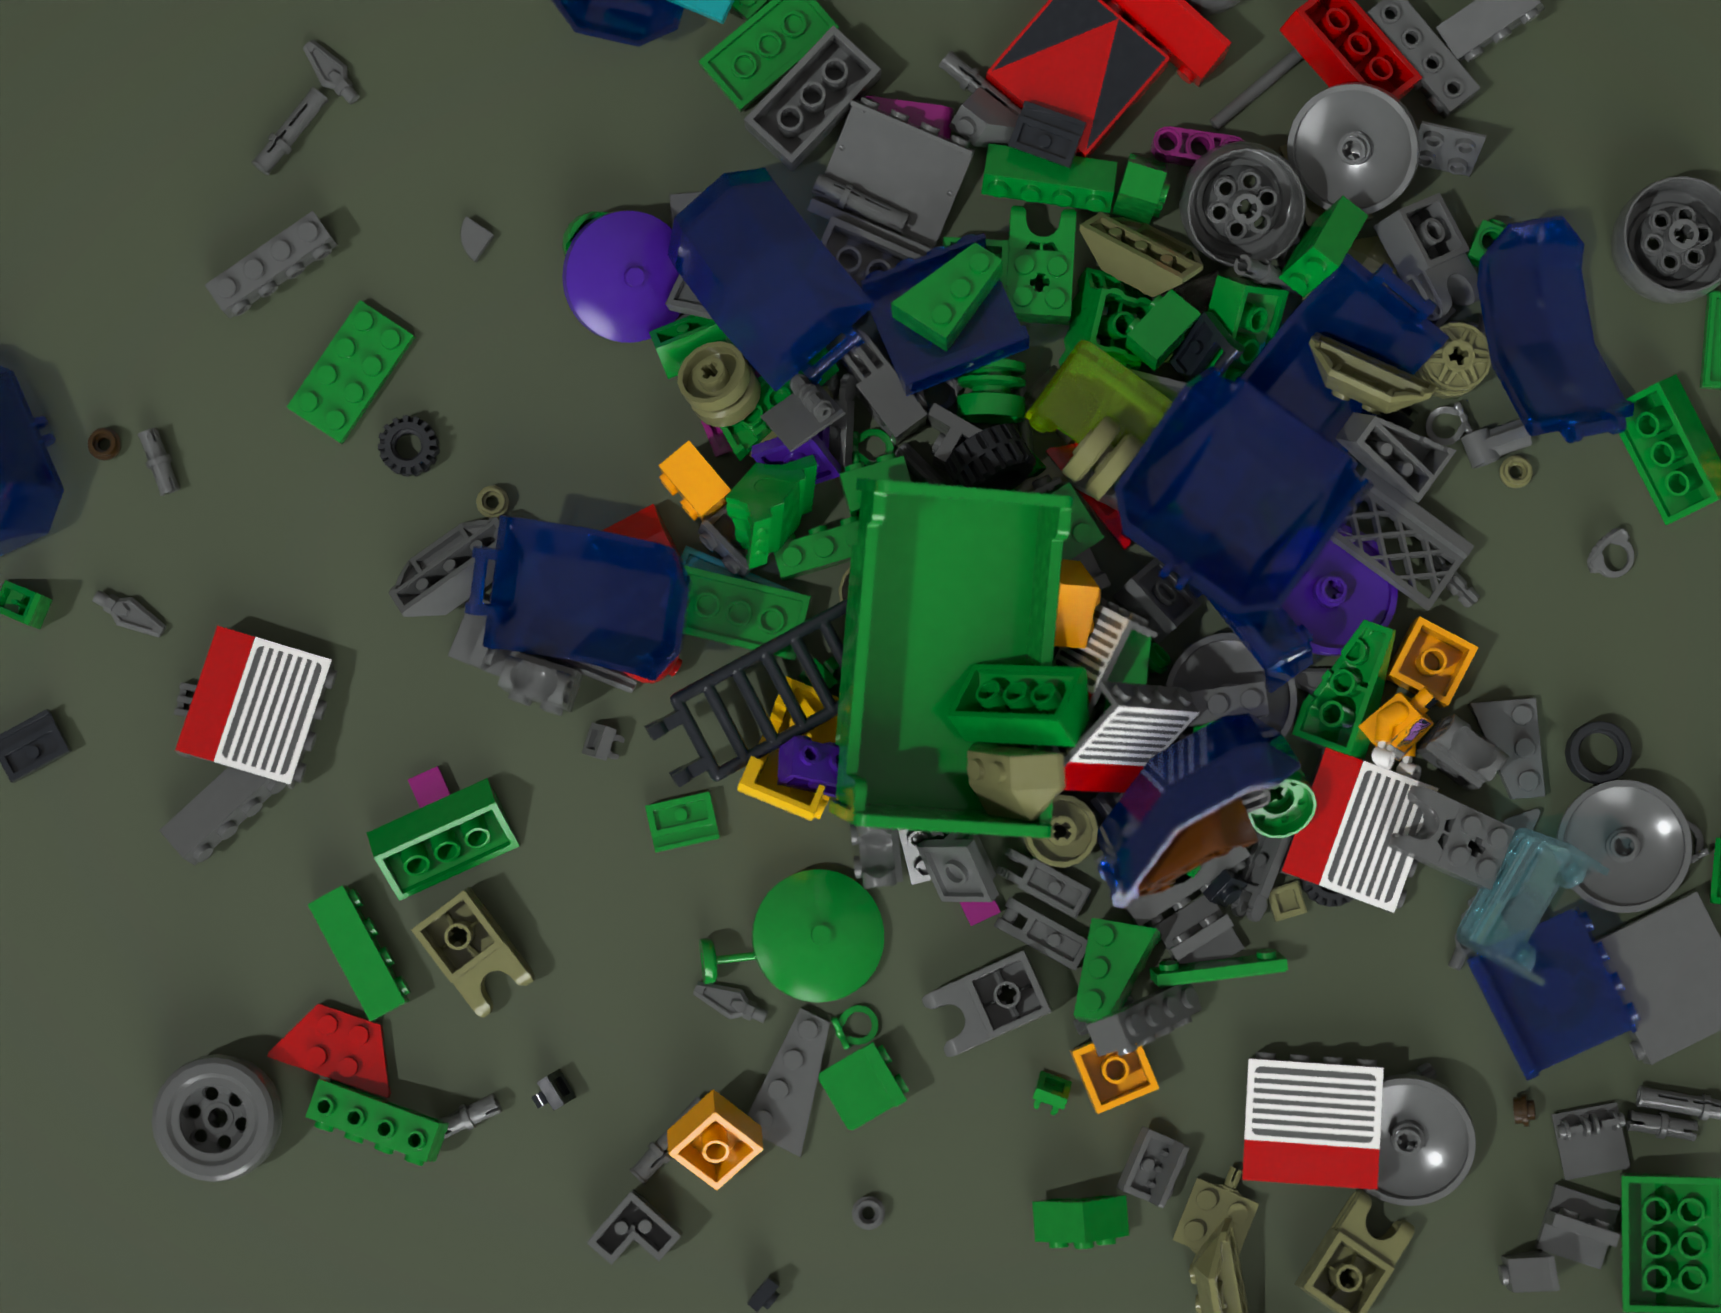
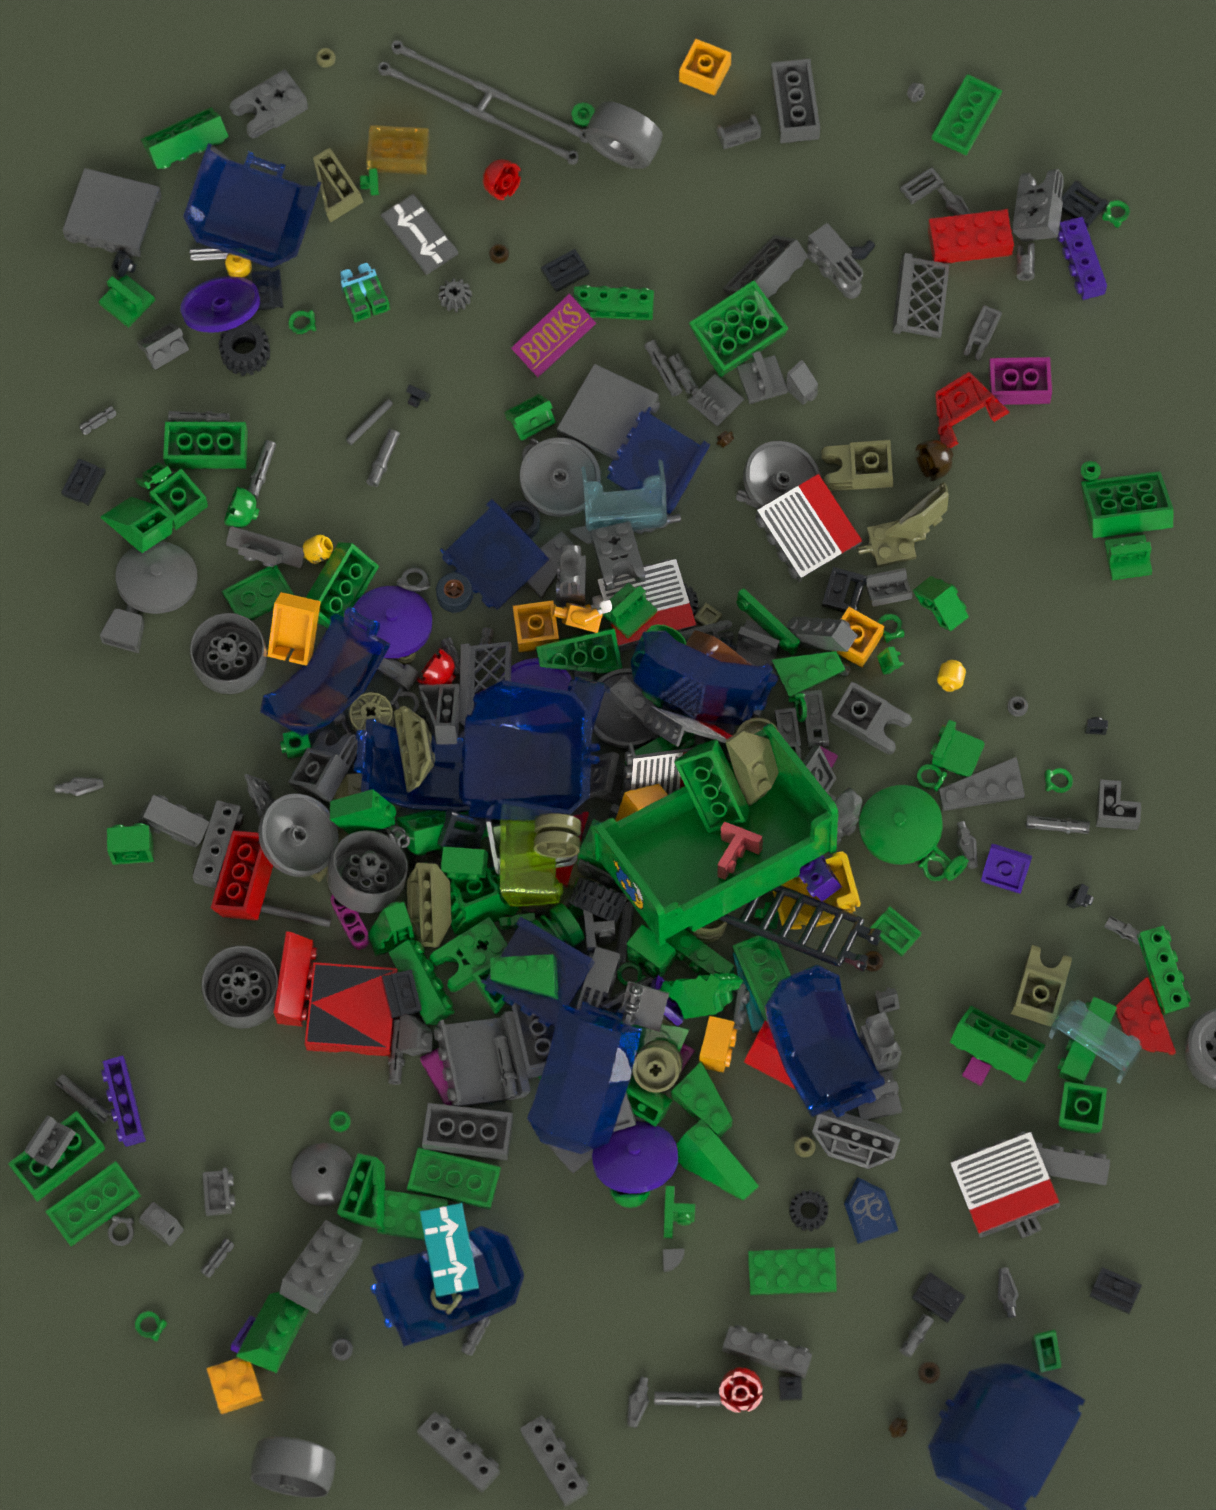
camera: 125 degrees left, 15 degrees down
light orange brick [667,1089,763,1190] -> none
none -> light orange piece [267,592,320,666]
none -> dark purple dish [350,586,432,658]
none -> red cylinder [417,648,455,685]
none -> black wheel [436,573,473,613]
none -> clear blue panel [440,499,550,610]
none -> dark grey axle [441,637,460,676]
none -> green plate [499,913,535,931]
none -> green bracket [600,582,657,639]
none -> green bracket [664,1186,695,1238]
none -> green wedge [671,1062,733,1139]
none -> green wedge [676,1119,759,1201]
none -> coral bracket [717,822,763,880]
none -> red cylinder [719,1367,763,1412]
none -> black tile [779,1377,802,1401]
none -> green piece [789,693,807,722]
none -> black plate [822,567,866,612]
none -> dark blue tile [844,1177,898,1244]
none -> dark brown plate [865,951,884,972]
none -> green piece [878,614,904,643]
none -> dark brown plate [888,1417,908,1438]
none -> black plate [912,1272,966,1323]
none -> green piece [918,851,948,882]
none -> yellow head [937,660,966,692]
none -> dark purple bracket [981,843,1032,894]
none -> green piece [1044,768,1073,793]
none -> clear light blue windscreen [1049,1000,1142,1083]
none -> green brick [1059,1082,1107,1133]

